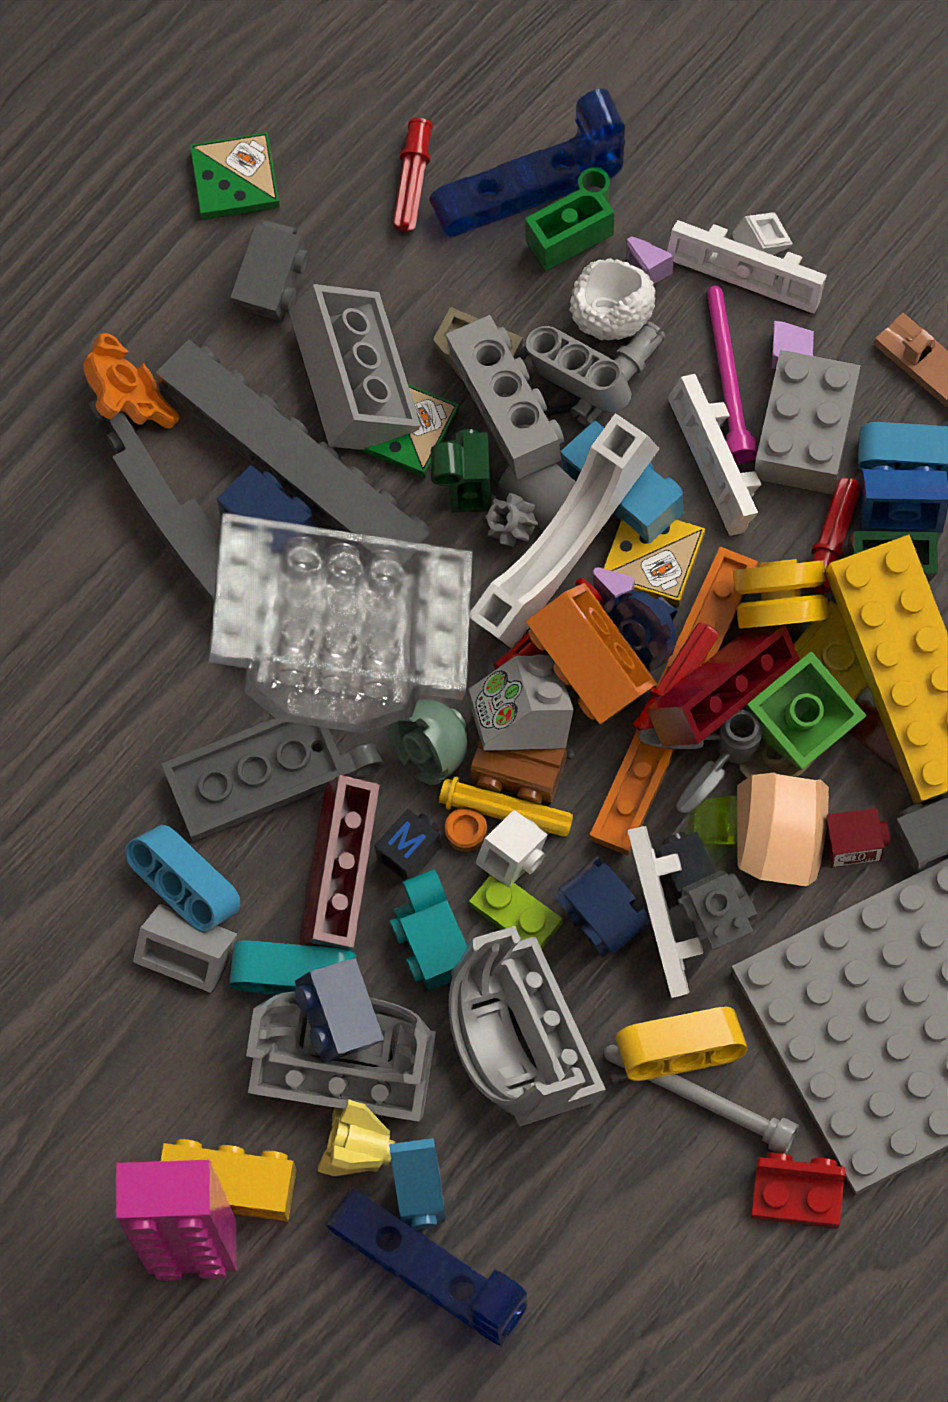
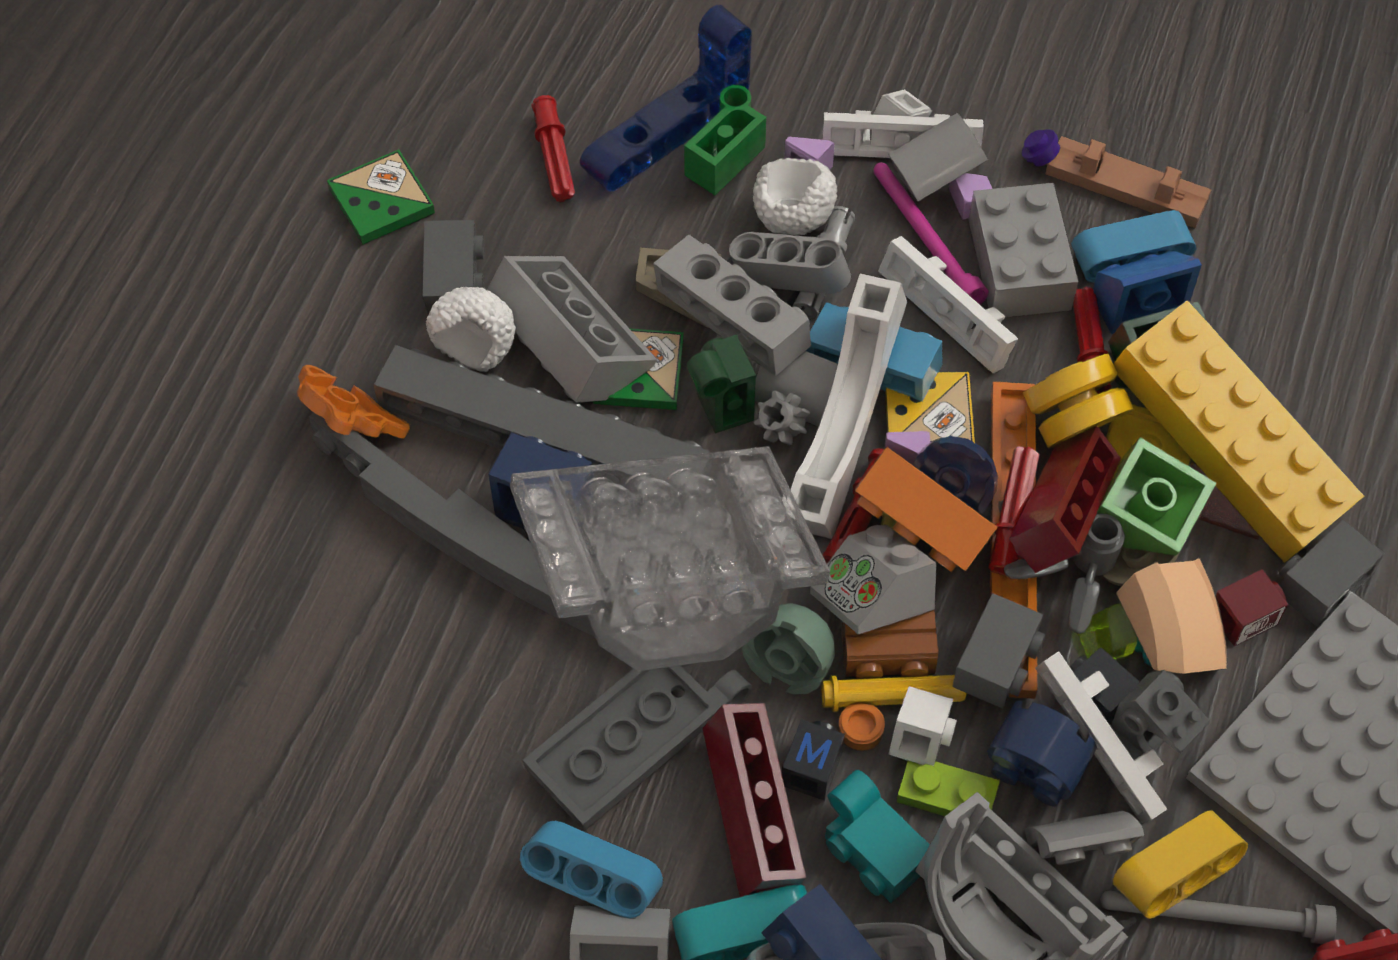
camera: 25 degrees left, 10 degrees down
none -> white hair [426,287,516,372]
none -> light grey brick [888,113,988,201]
none -> dark grey brick [953,593,1046,709]
none -> dark purple plate [1022,129,1060,166]
none -> light grey slope [1025,811,1144,865]

